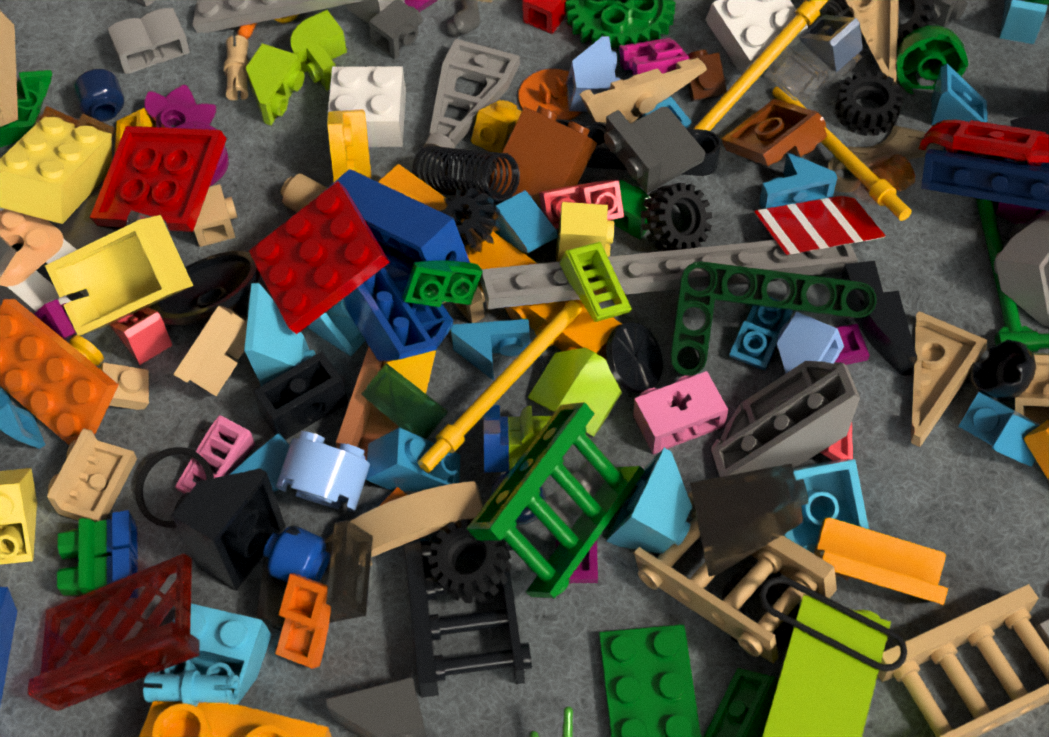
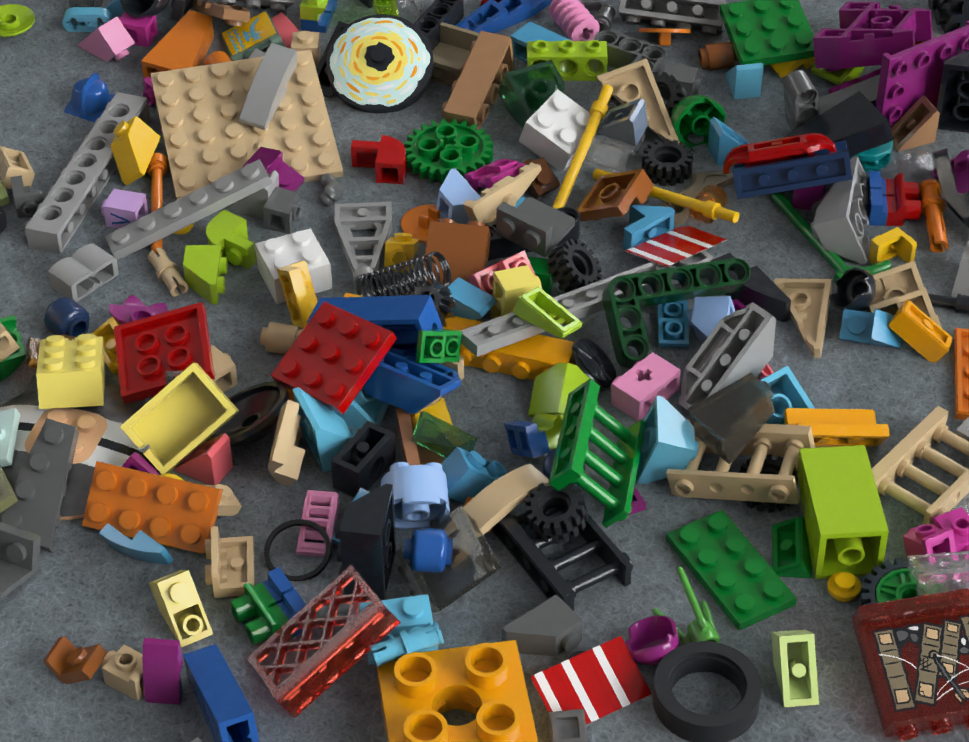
camera: 25 degrees left, 15 degrees down
orange slope [275,573,332,669] -> none
yellow bar [417,300,582,473] -> none
dark azure slope [451,319,530,380] -> none
black piece [759,577,907,671] -> none

